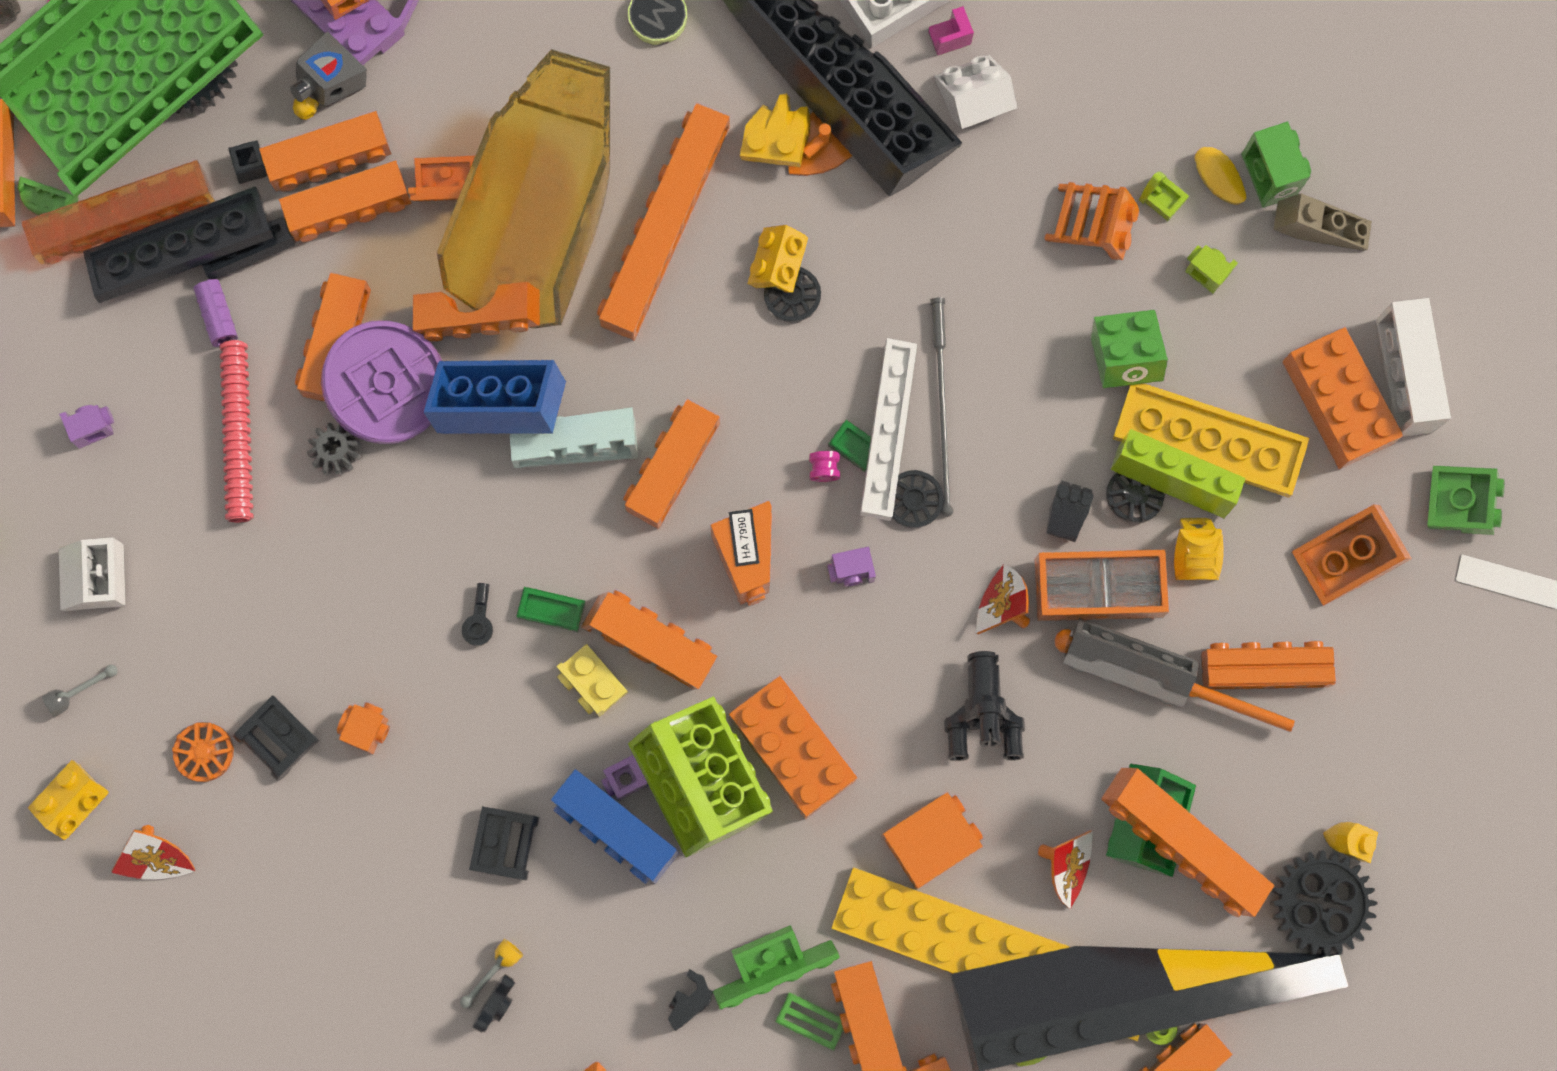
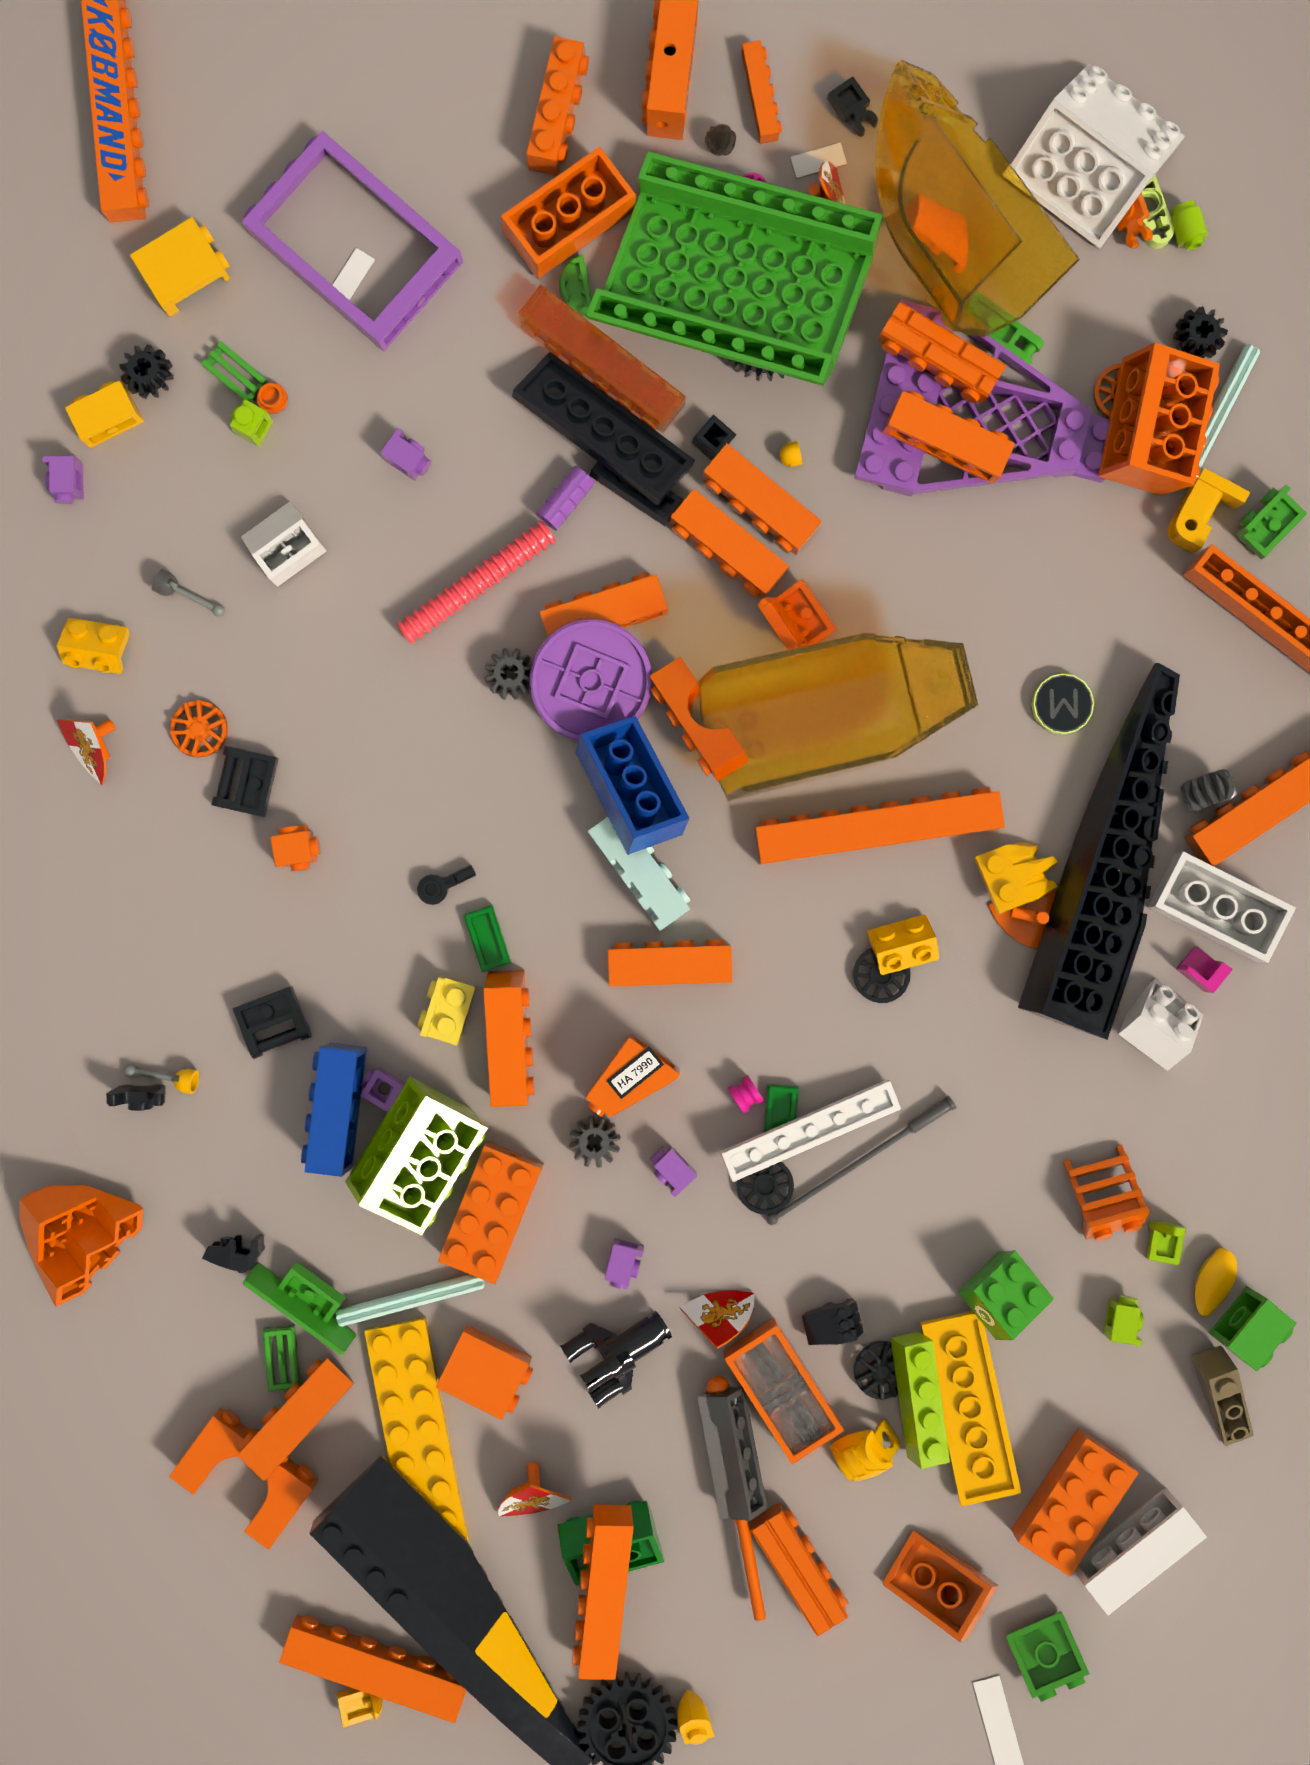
camera: 60 degrees right, 10 degrees up
dark grey torso [290,32,367,106] -> none
none -> light aqua axle [336,1274,485,1327]
none -> dark grey gear [569,1115,621,1168]
none -> medium lavender brick [605,1238,644,1289]

